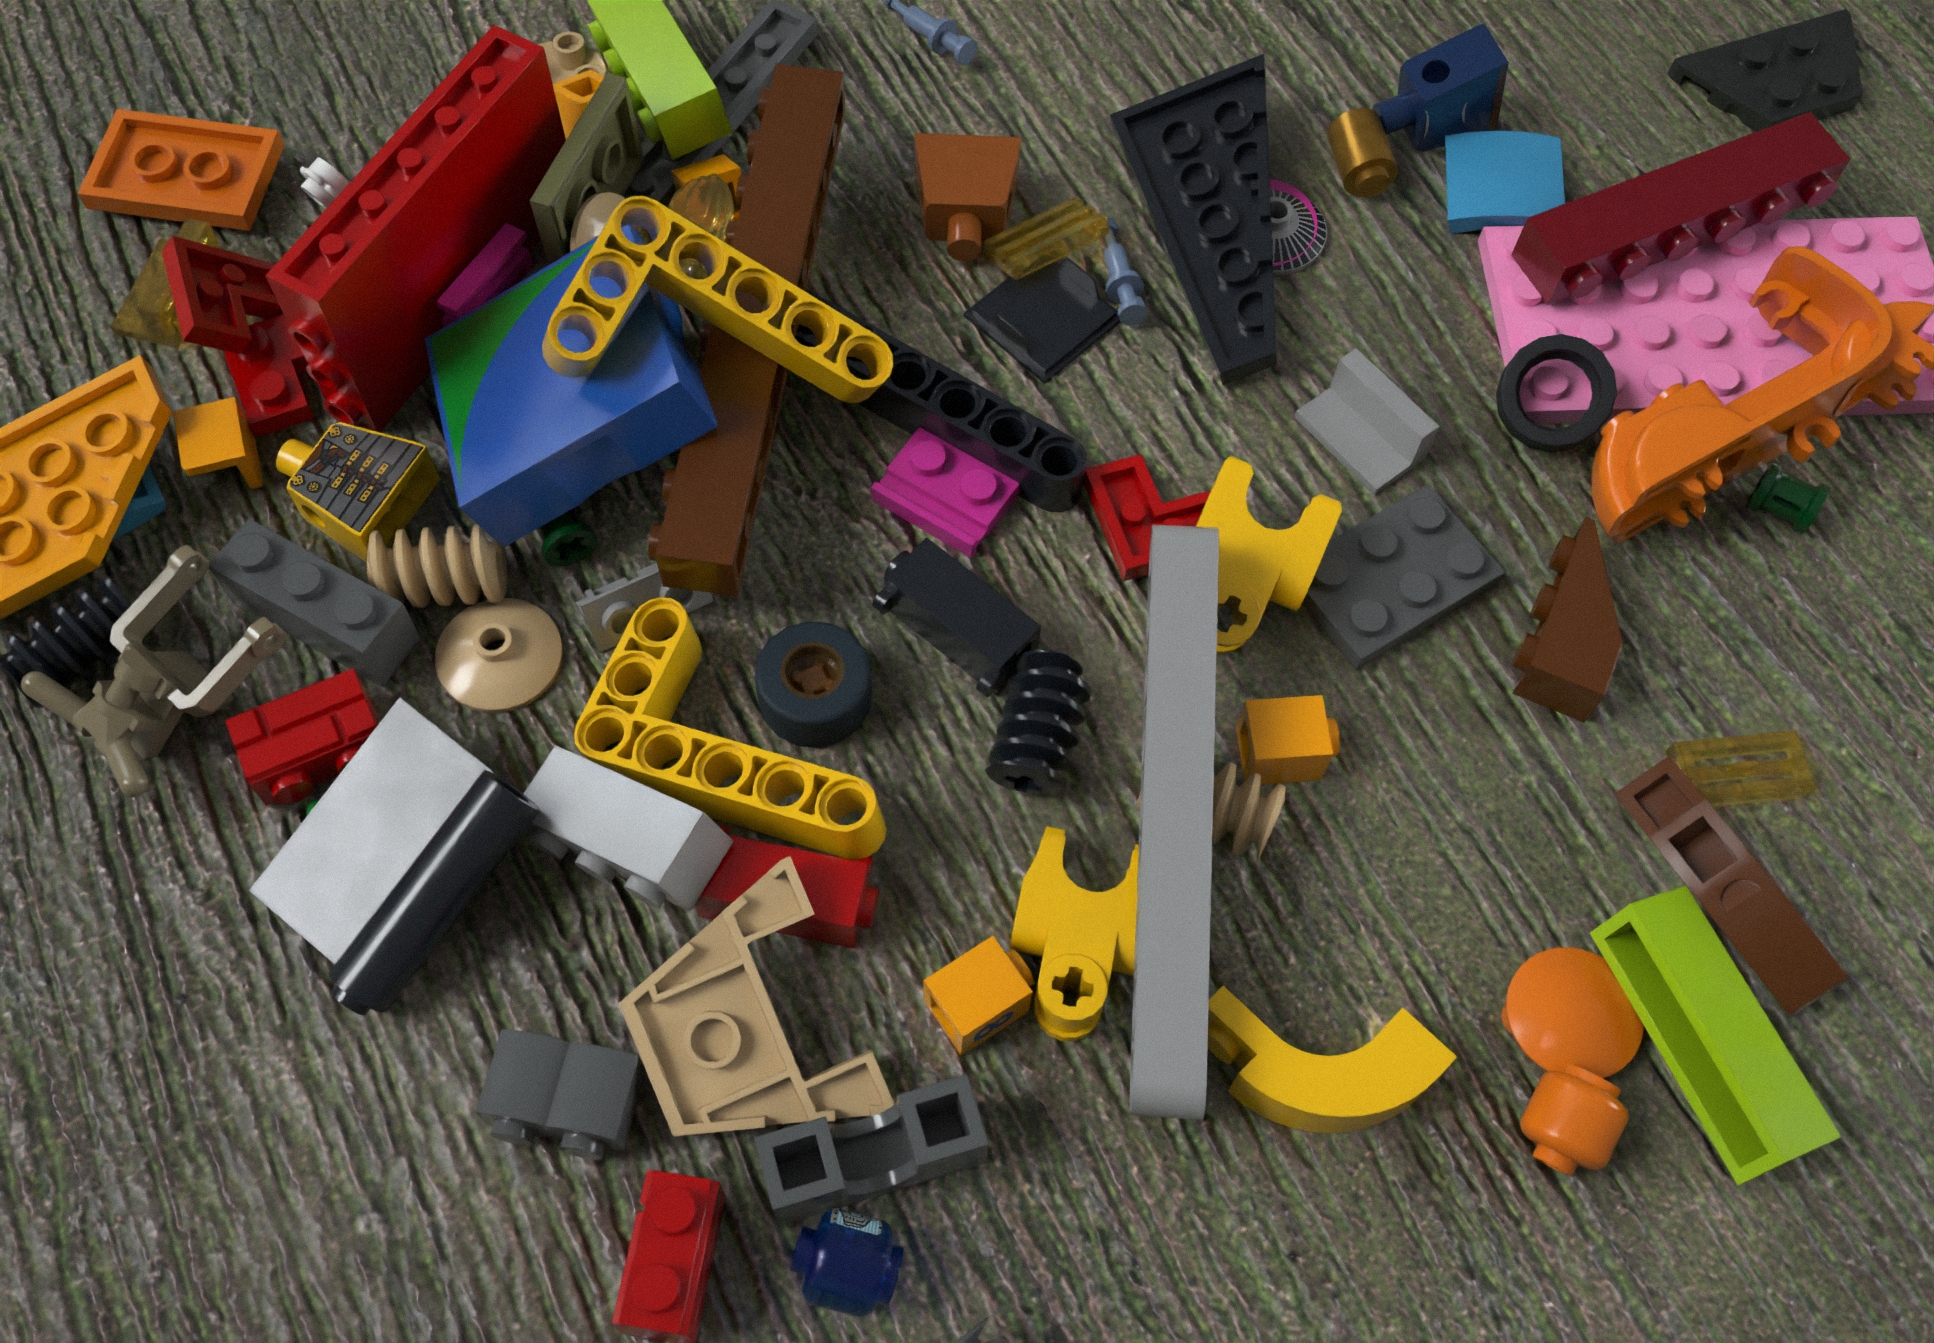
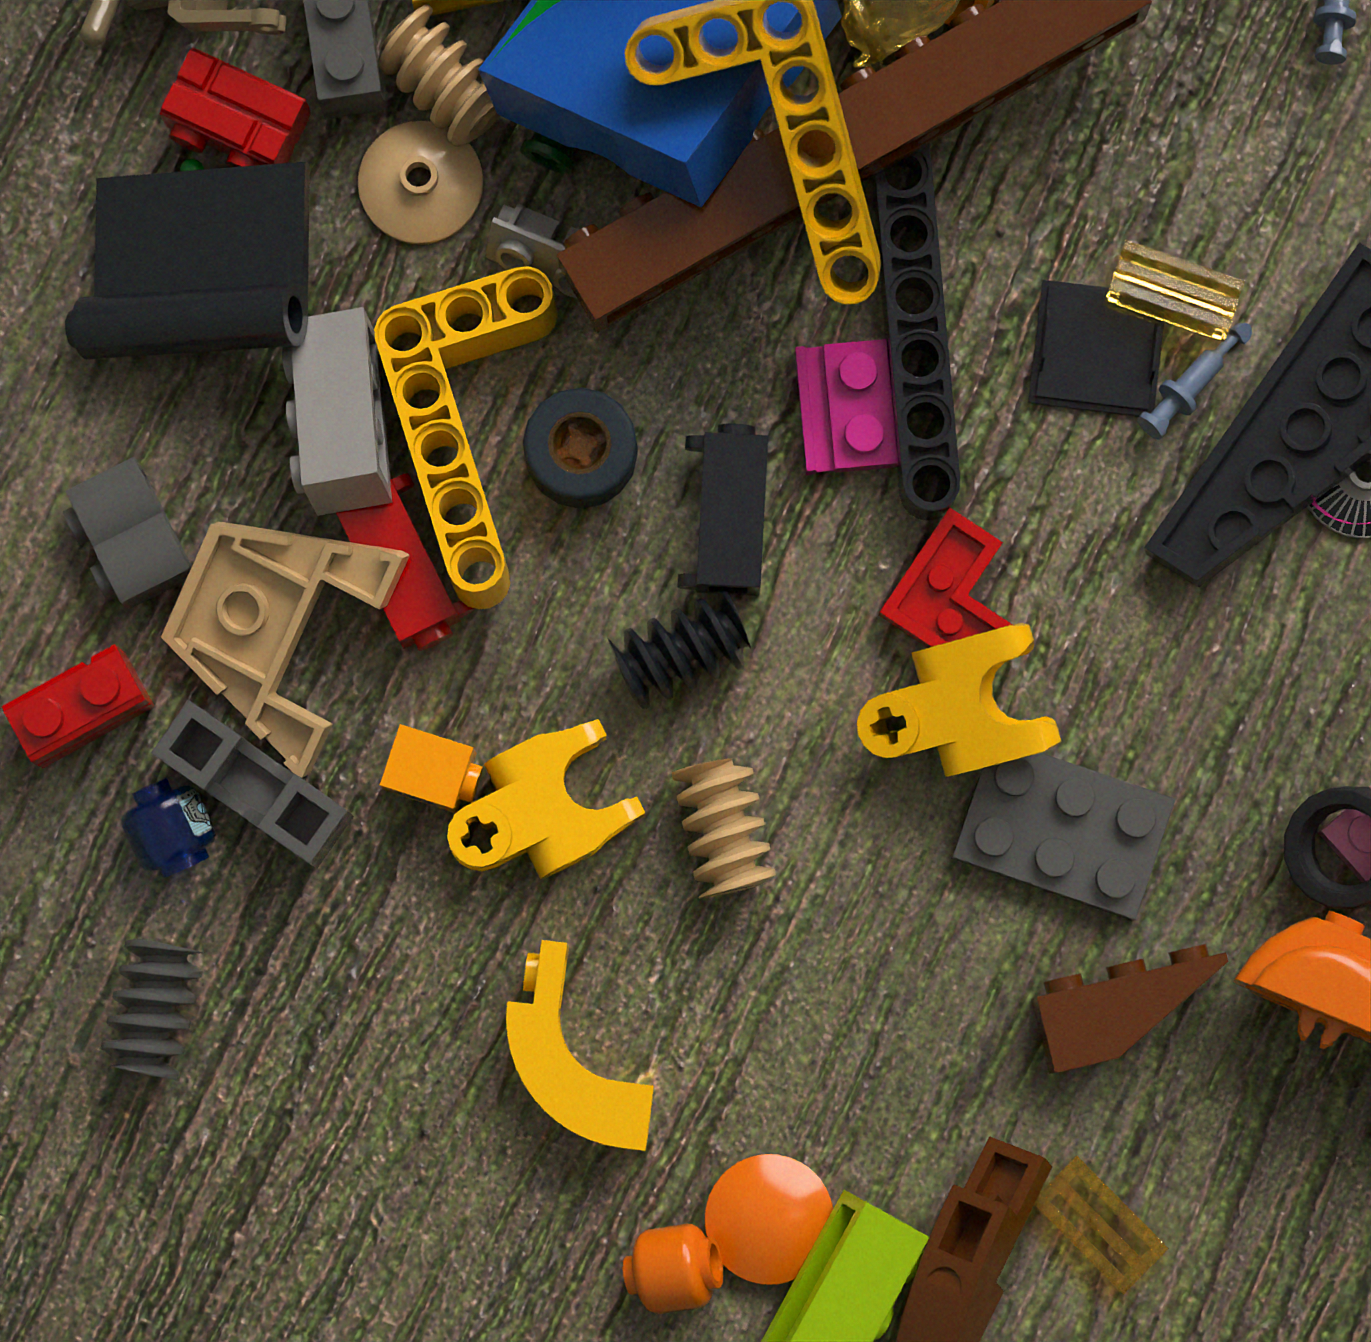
camera: 55 degrees right, 20 degrees up
dark orange torso [915,133,1021,261] -> none
light grey beam [1129,524,1219,1120] -> none
light orange brick [1236,695,1340,784] -> none
light grey panel [1294,348,1439,496] -> none

